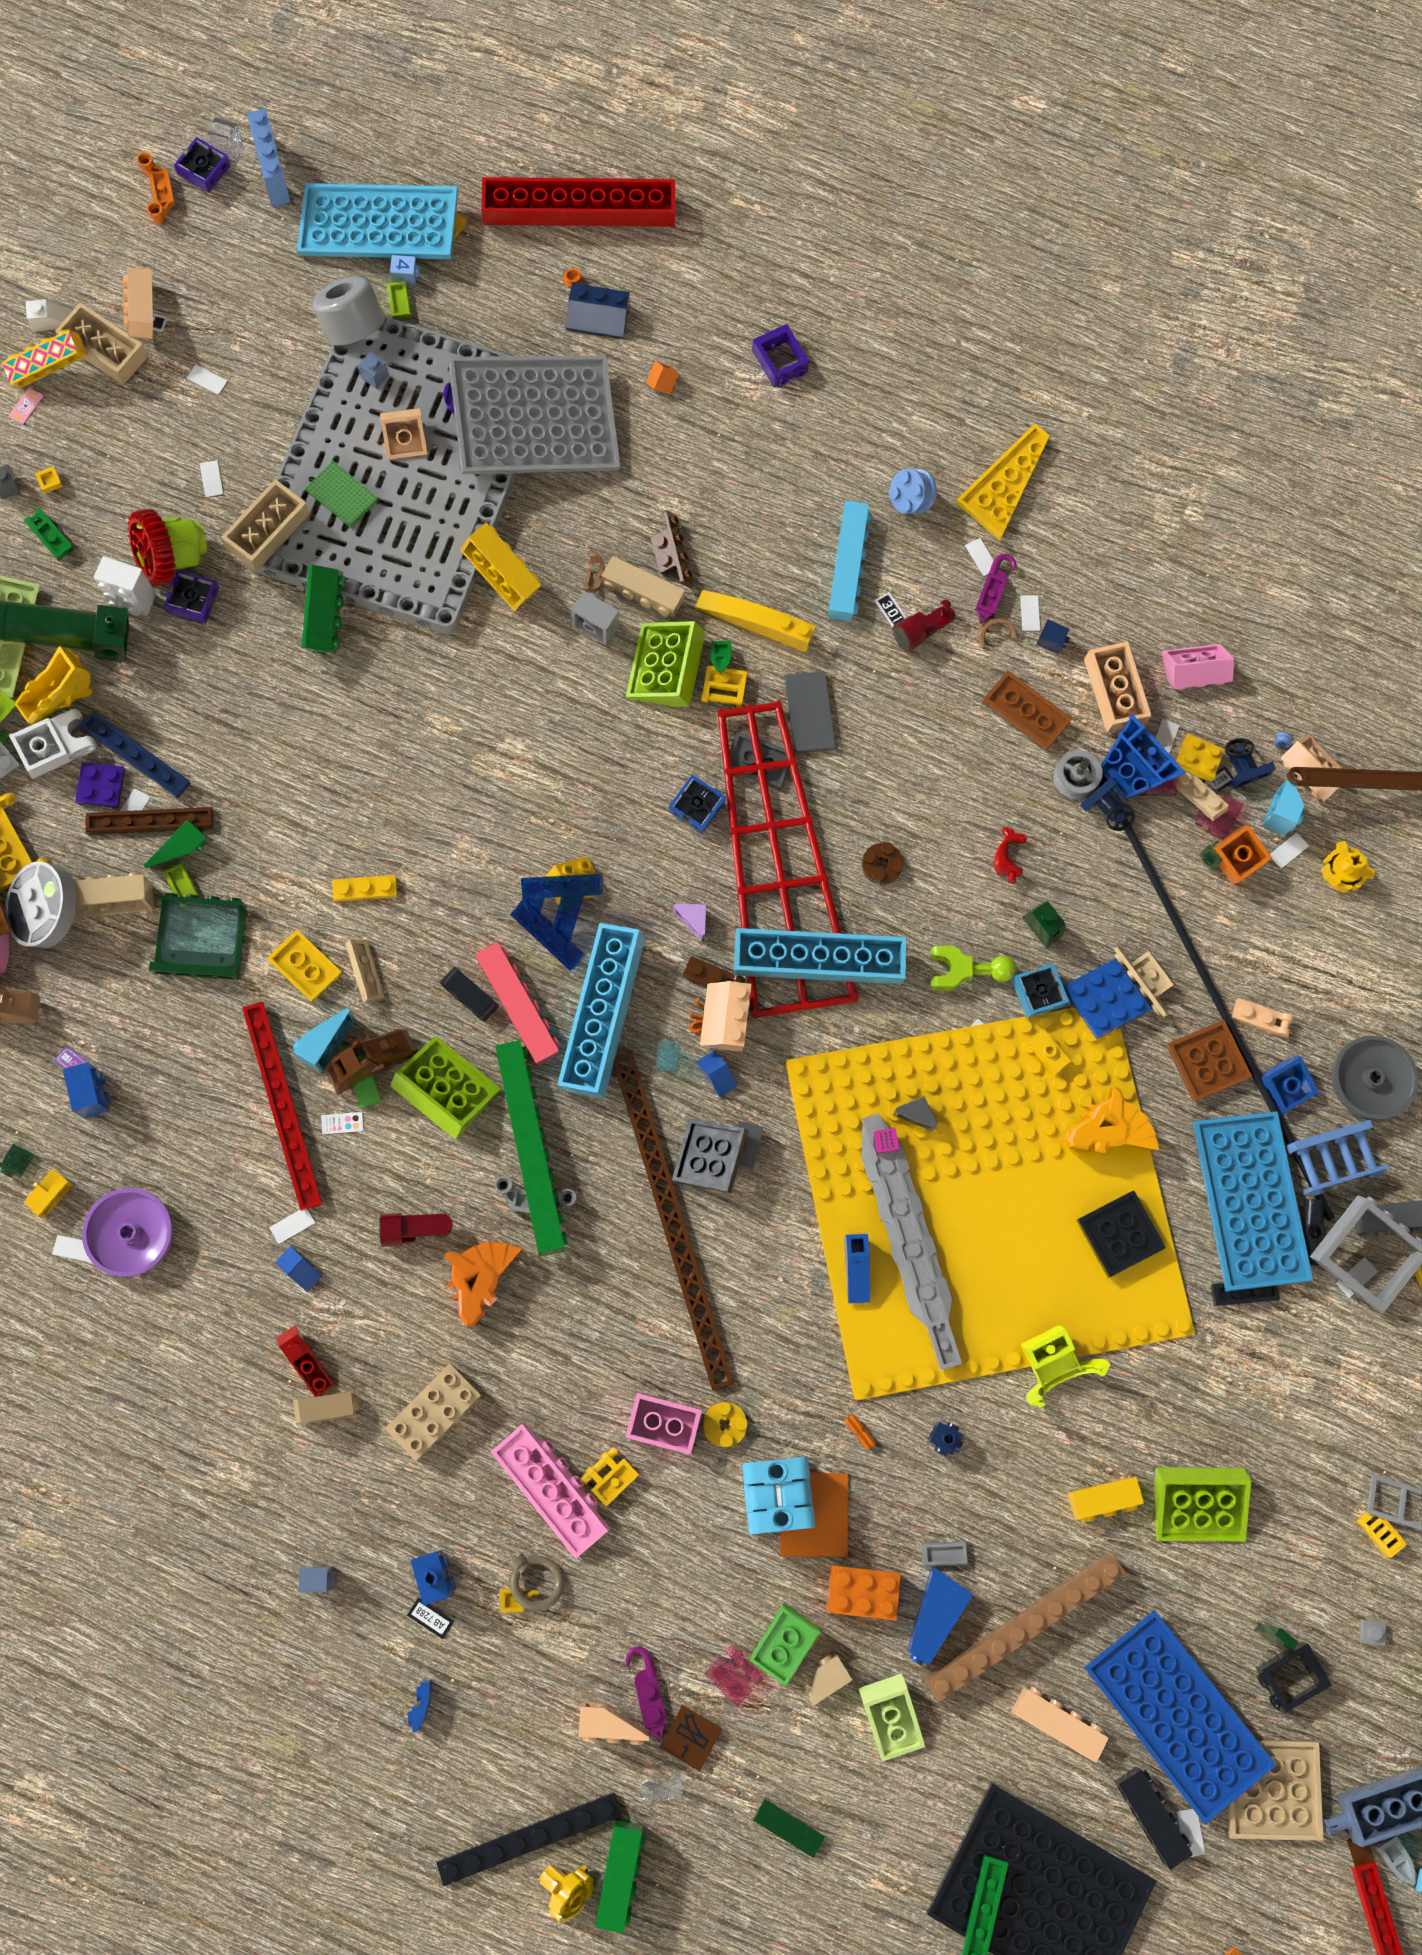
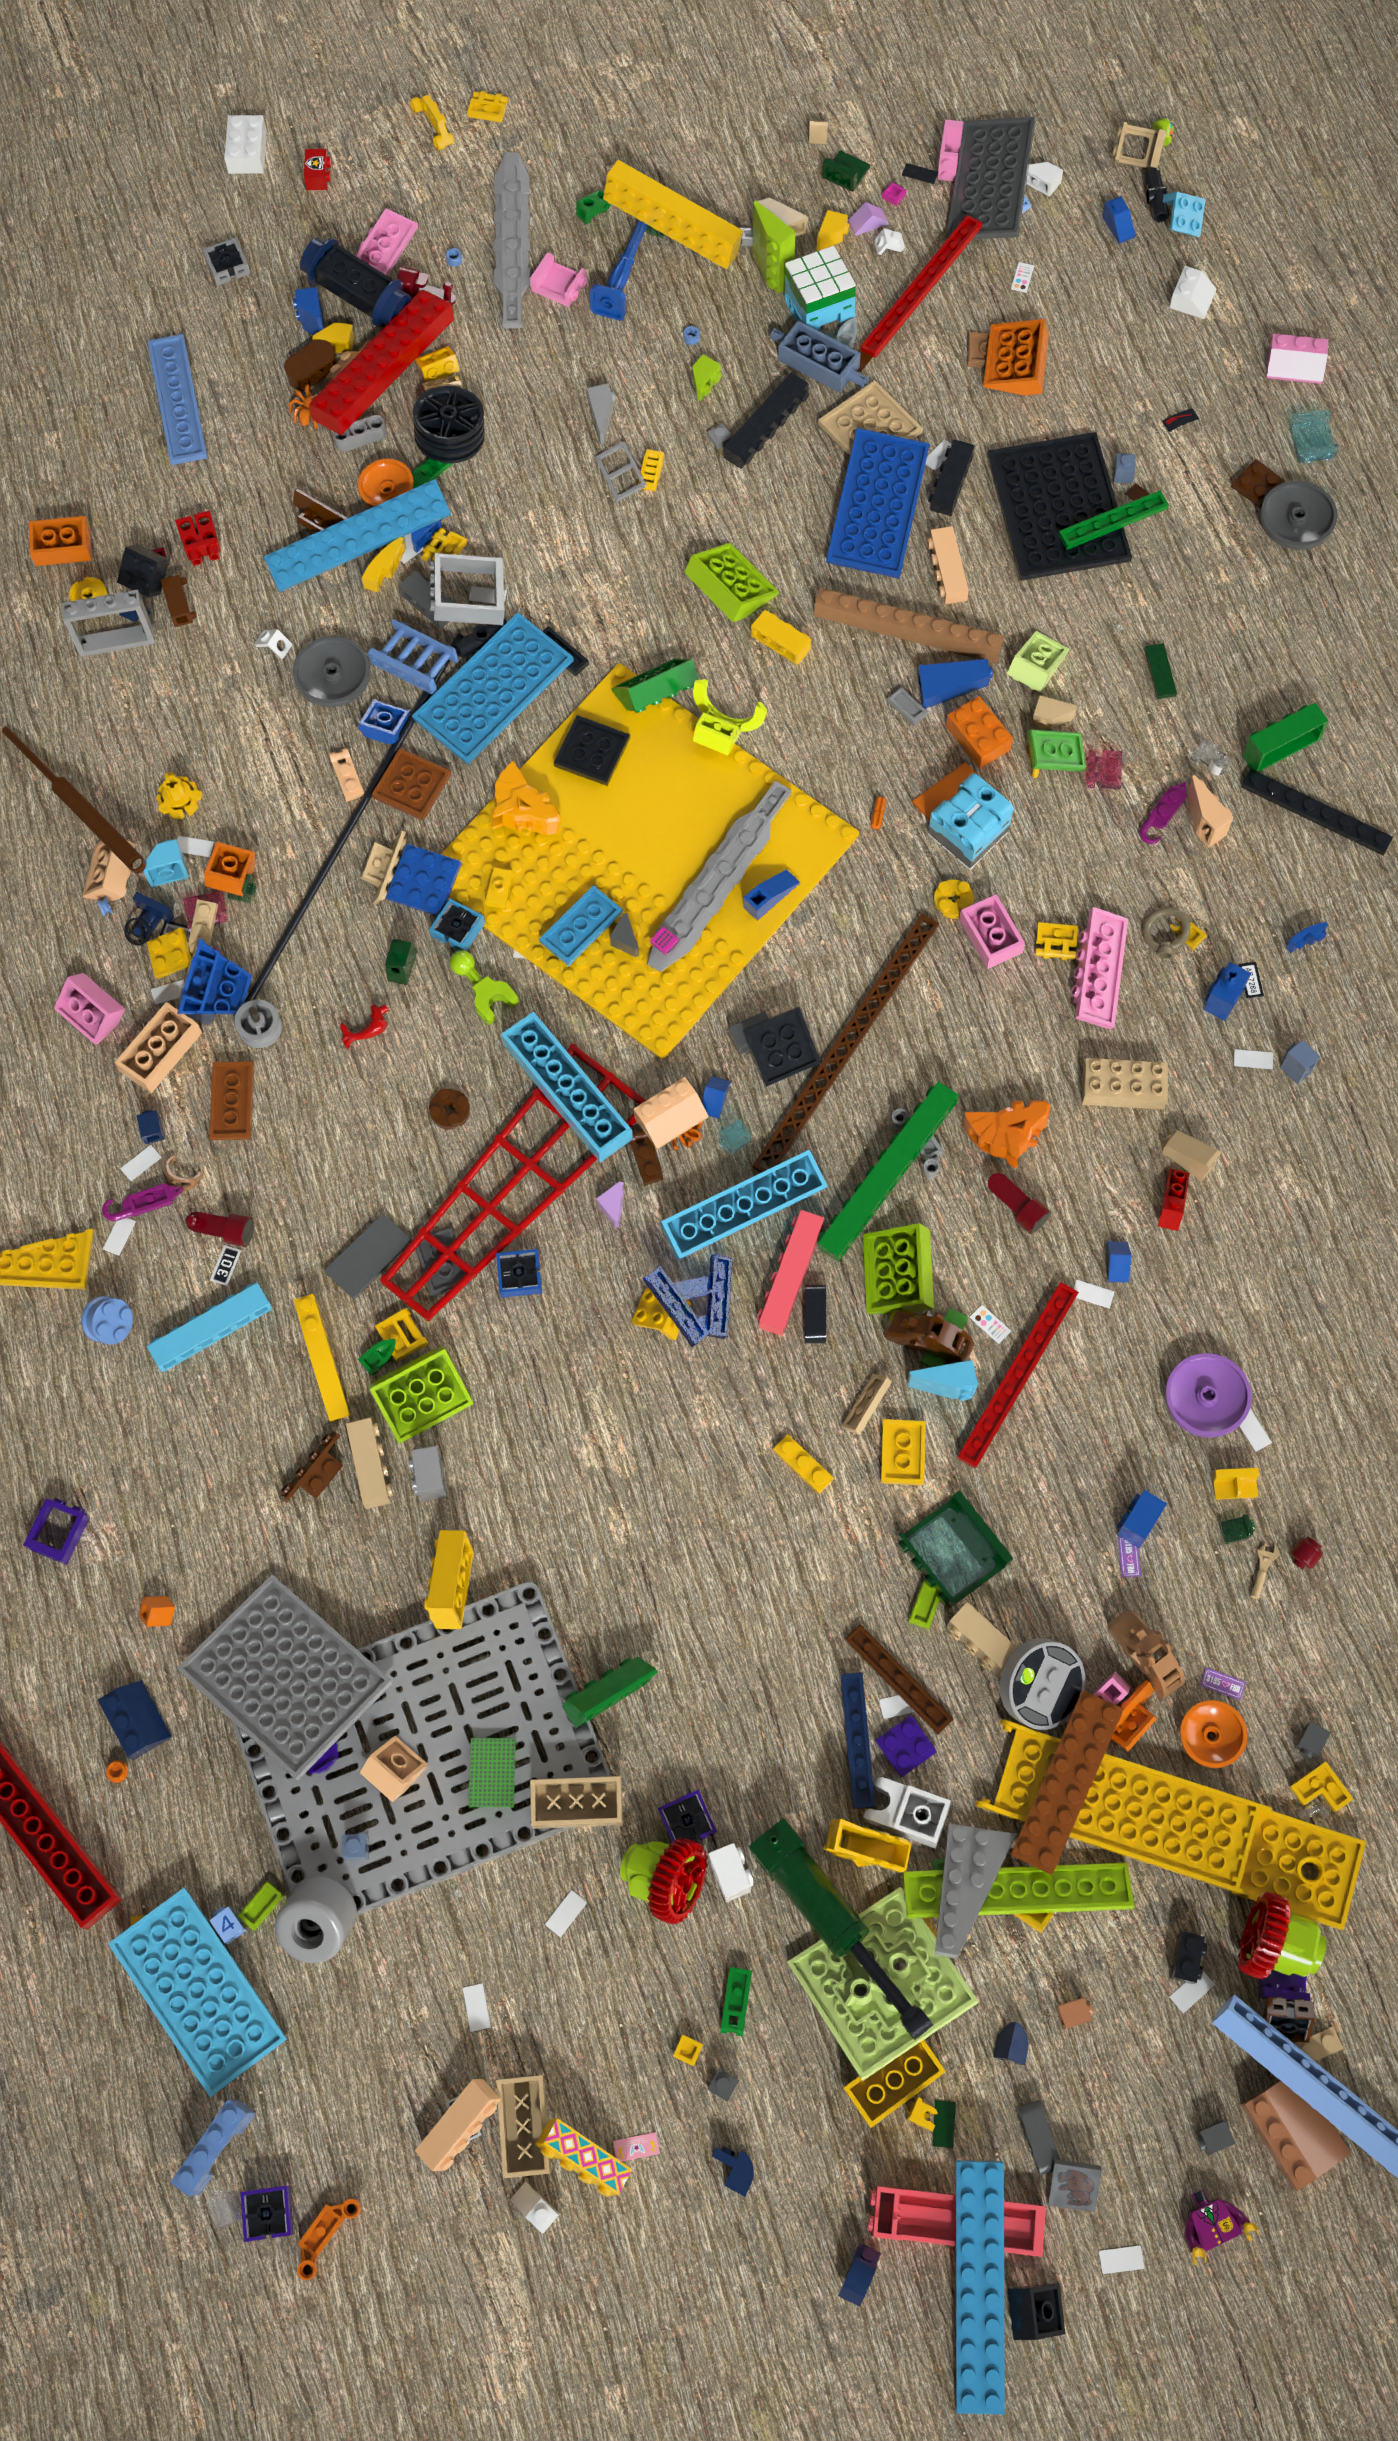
camera: 120 degrees left, 5 degrees down
green slope [143,819,208,868] -> none
yellow piece [540,1864,594,1923] -> none
medium nougat helmet [582,552,605,593] -> none
reddish brown tile [660,1704,722,1771] -> none
dark blue brick [927,1422,964,1457] -> none
dark blue piece [1080,777,1135,831] -> none
dark green tile [1255,1624,1298,1650] -> none
black window [1256,1642,1332,1713] -> none
none -> dark azure plate [539,885,623,967]
none -> green slope [611,658,699,713]
none -> black brick [724,372,809,469]
none -> white sticker [1234,1049,1273,1069]

